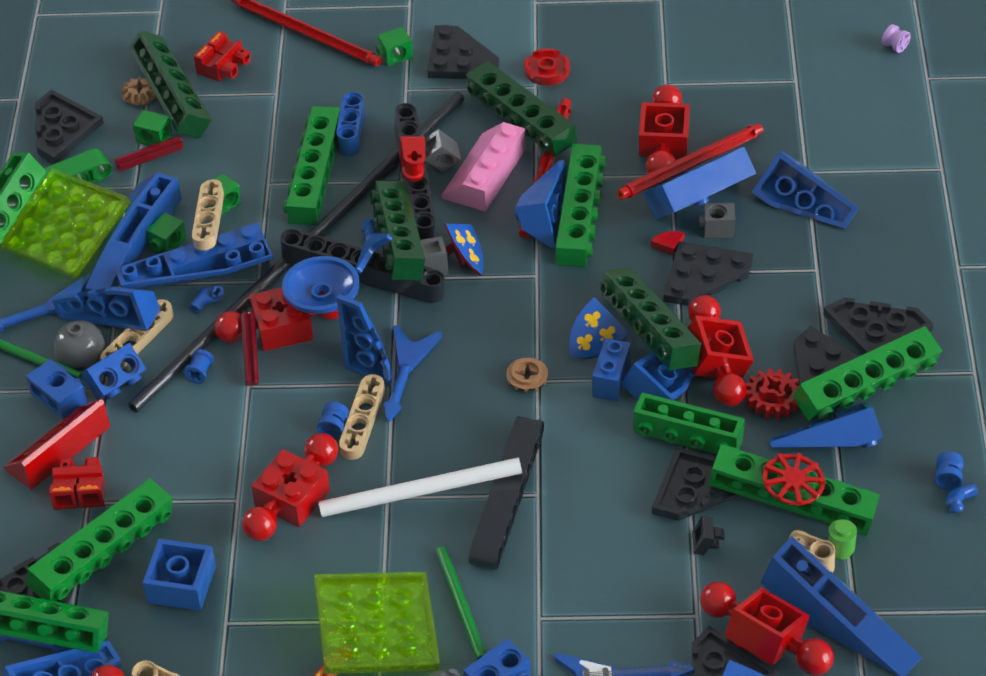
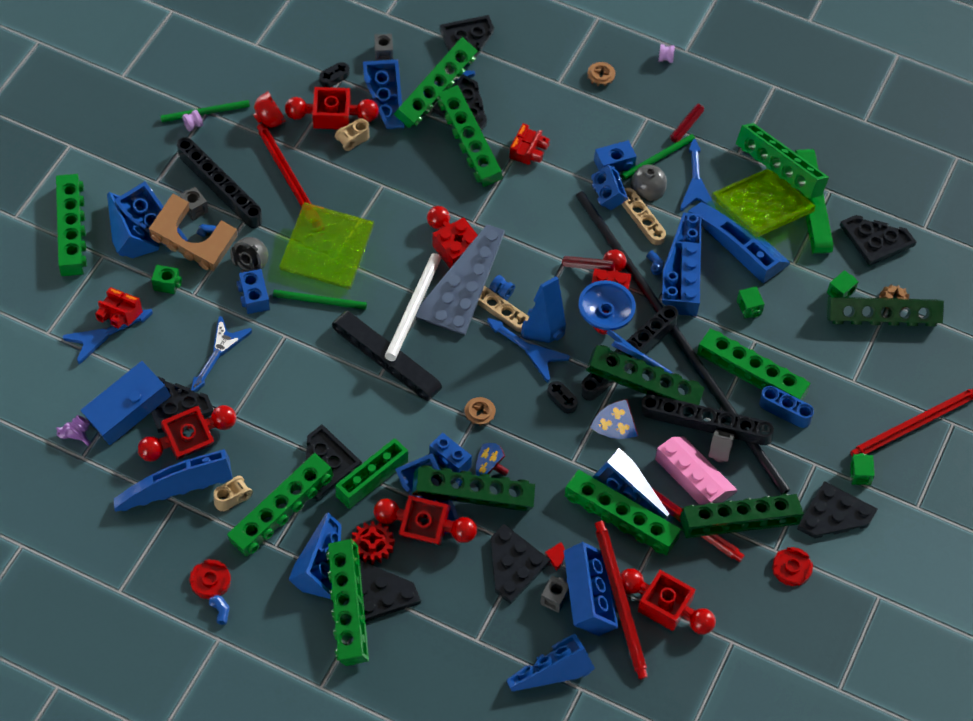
camera: 110 degrees right, 10 degrees up
red slope [3,399,110,490] -> none
blue wedge [52,287,160,331] -> none
dark red axle [115,136,184,171] -> none
blue brick [143,539,216,611] -> none
green brick [146,212,187,253] -> none
blue bush [184,349,214,384] -> none
tan beam [192,179,224,251] -> none
red hips [194,31,251,82] -> none
red piece [399,136,425,181] -> none
dark grey brick [420,236,449,275] -> none
black tile [692,515,725,556] -> none
red wheel [763,452,825,506] -> none
black plate [823,297,933,355] -> none
bright green brick [828,519,857,560] -> none
blue wheel [935,452,964,490] -> none
none -> red tile [190,560,231,599]
none -> sand blue wing [415,224,505,335]
none -> black beam [547,381,578,414]

